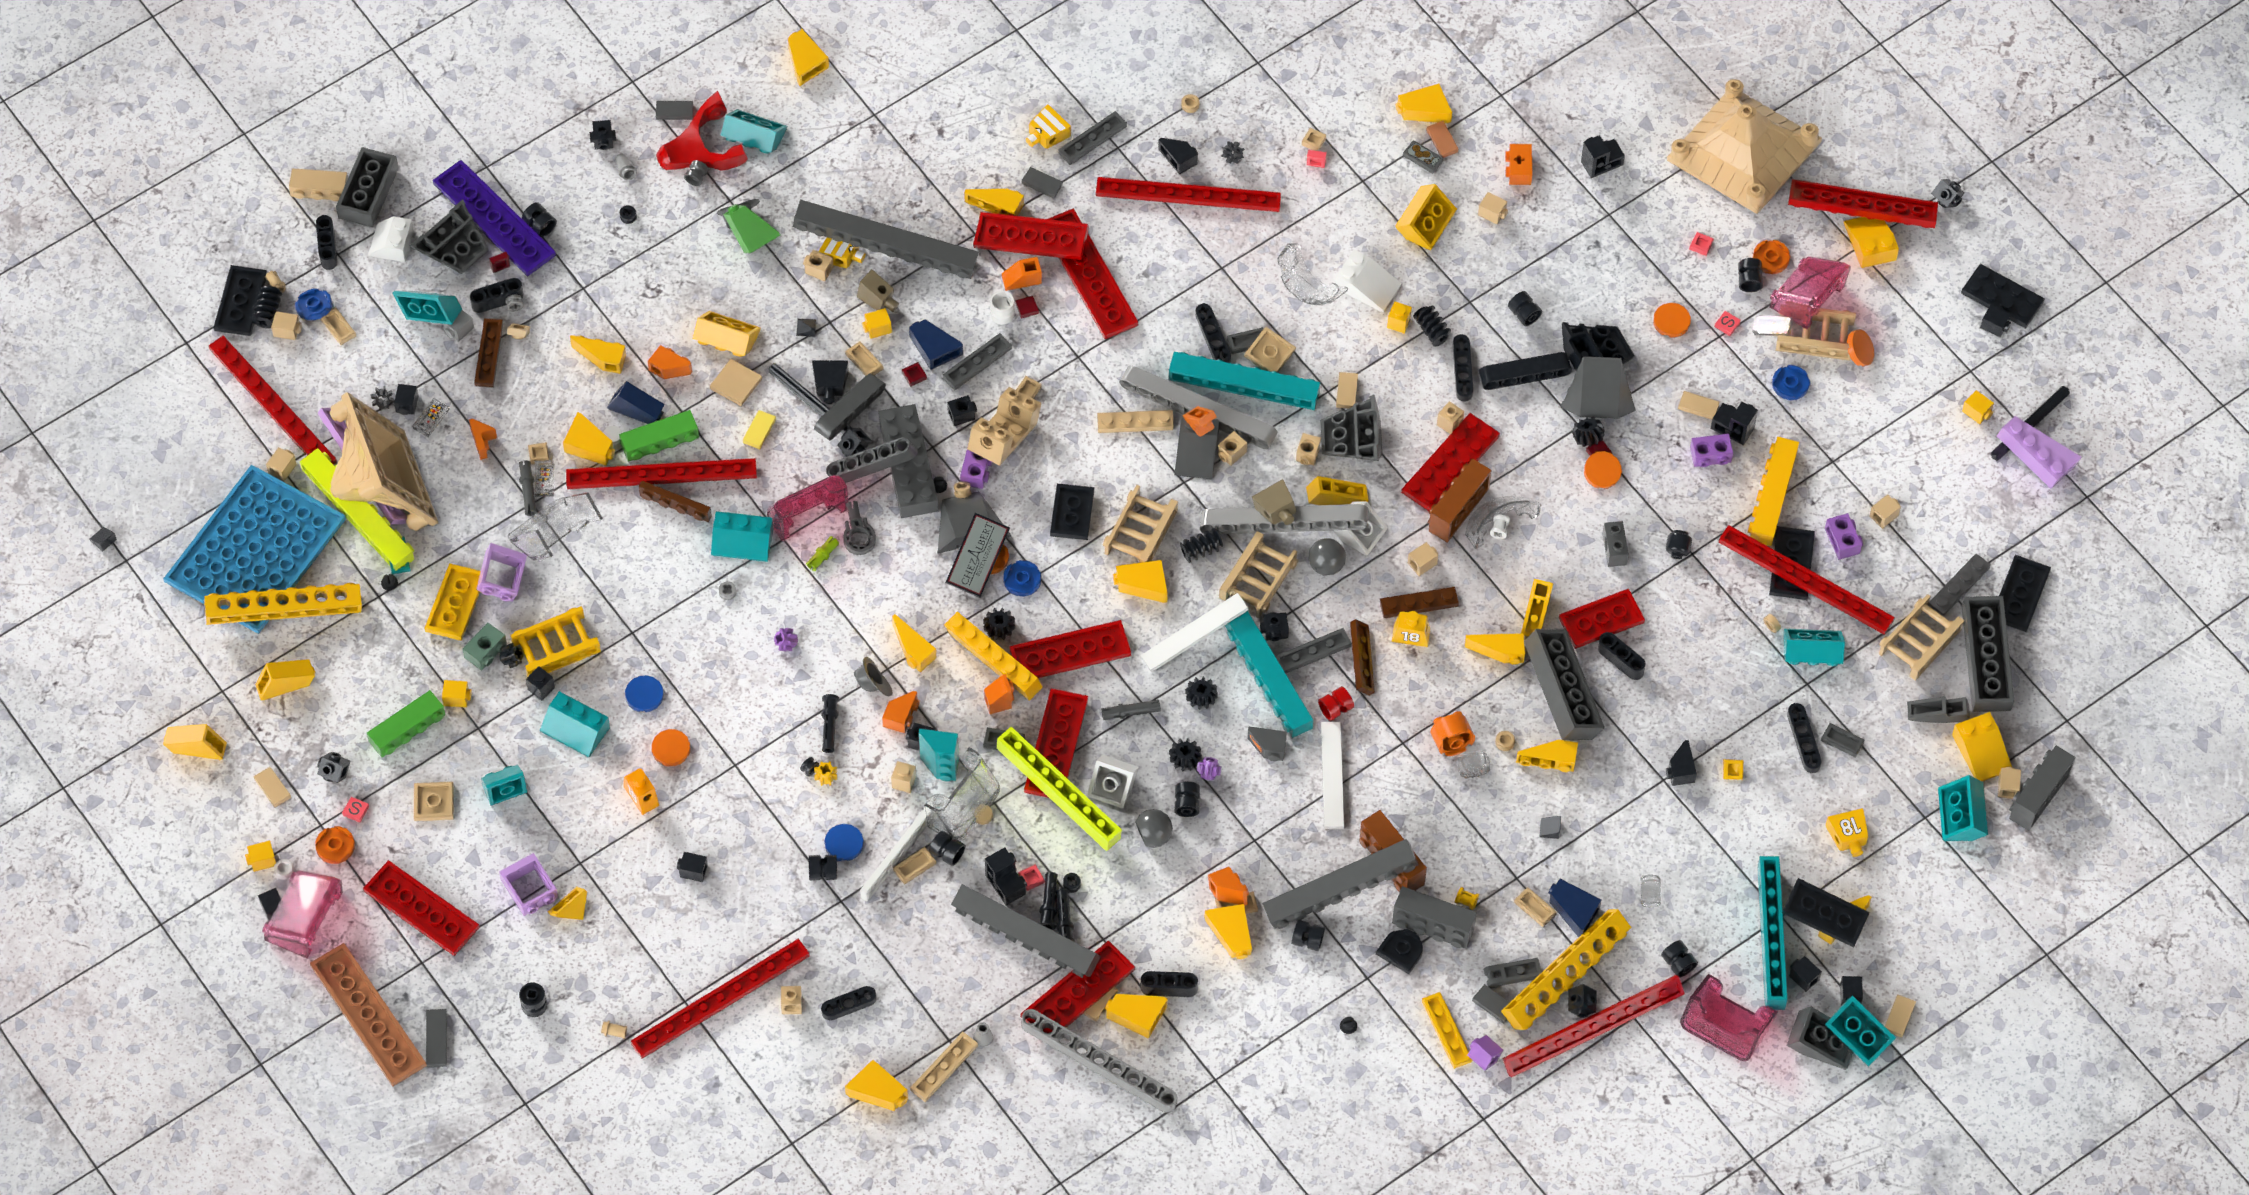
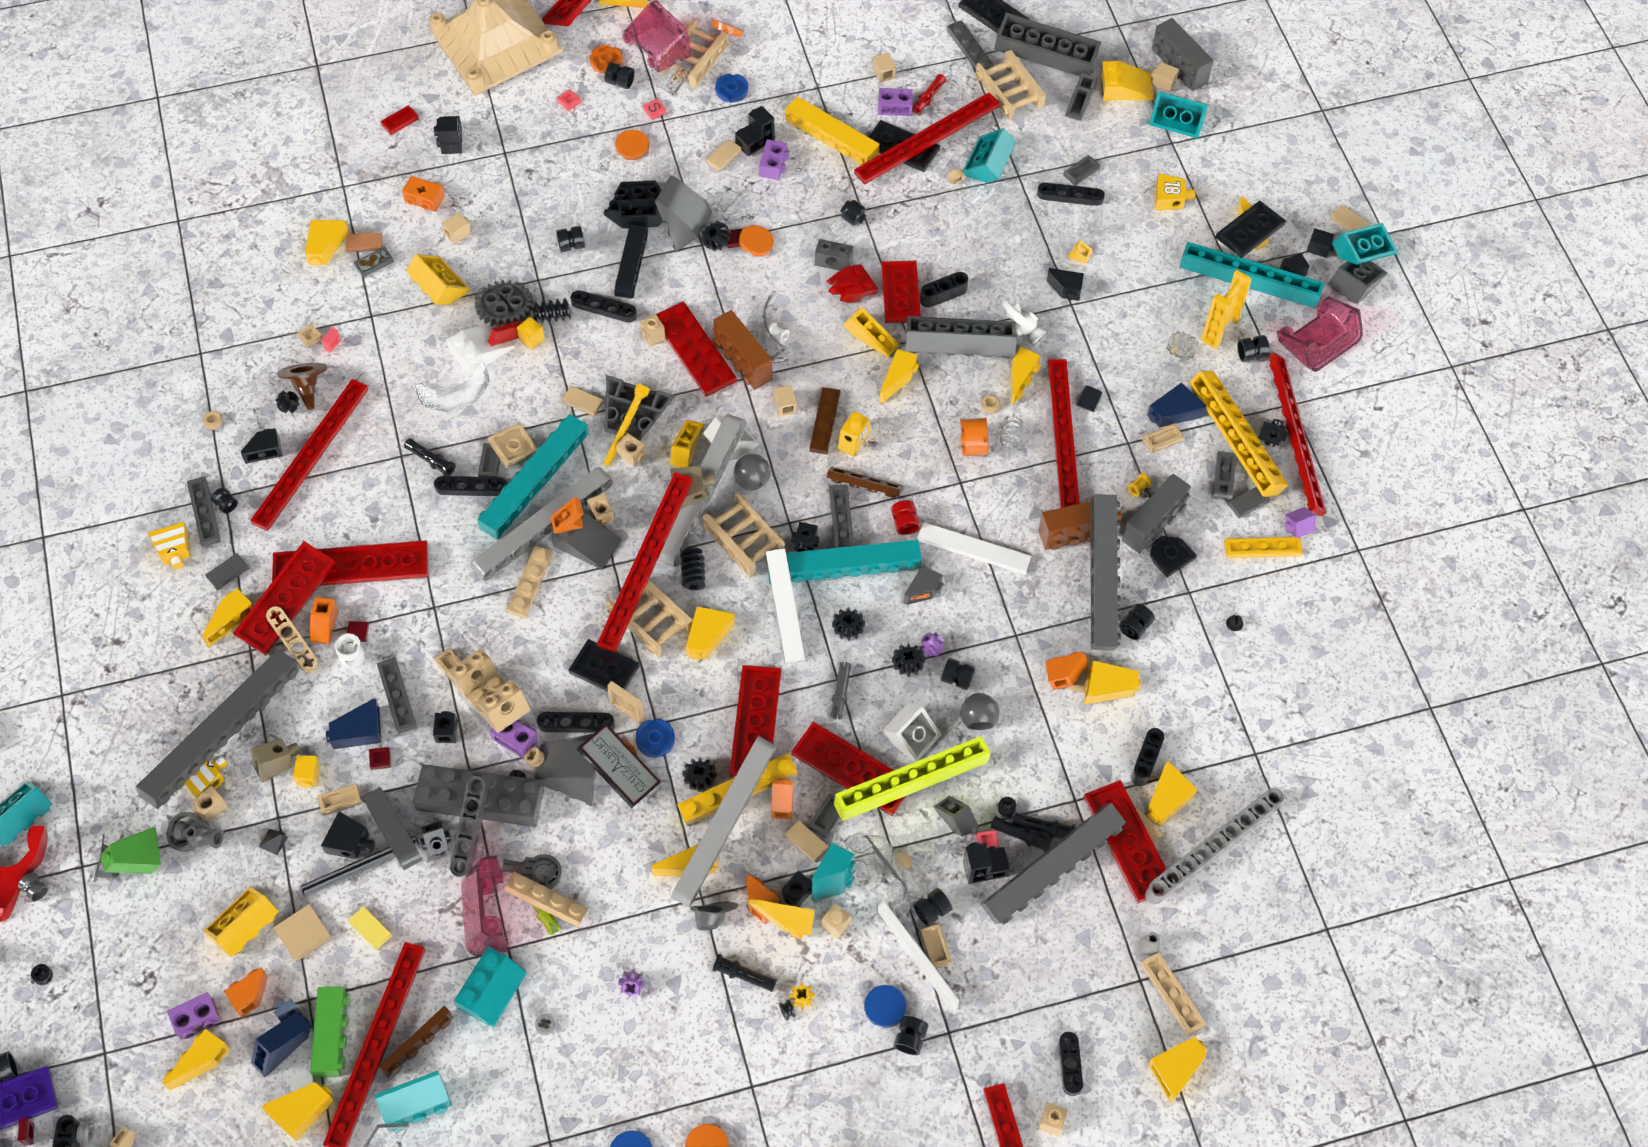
camera: 70 degrees left, 0 degrees up
none -> dark grey piece [166,812,224,852]
none -> medium lavender brick [167,992,221,1039]
none -> black wheel [211,487,238,514]
none -> tan beam [266,607,318,673]
none -> sand blue tile [273,999,303,1022]
none -> reddish brown piece [277,363,327,410]
none -> slope [374,1070,452,1131]
none -> red tile [380,105,419,135]
none -> black pin [404,438,456,476]
none -> dark grey gear [475,280,534,327]
none -> red tile [488,321,522,346]
none -> tan plate [504,871,588,927]
none -> black beam [537,712,615,733]
none -> red plate [596,472,693,653]
none -> yellow piece [604,383,650,466]
none -> tan tile [607,681,646,724]
none -> light grey beam [671,736,777,907]
none -> yellow slope [749,900,815,939]
none -> tan tile [785,820,829,863]
none -> red plate [826,264,879,303]
none -> red pin [912,74,946,114]
none -> dark grey slope [933,795,979,837]
none -> white piece [1002,300,1046,344]
none -> red plate [1048,359,1080,508]
none -> yellow fence [1201,270,1252,349]

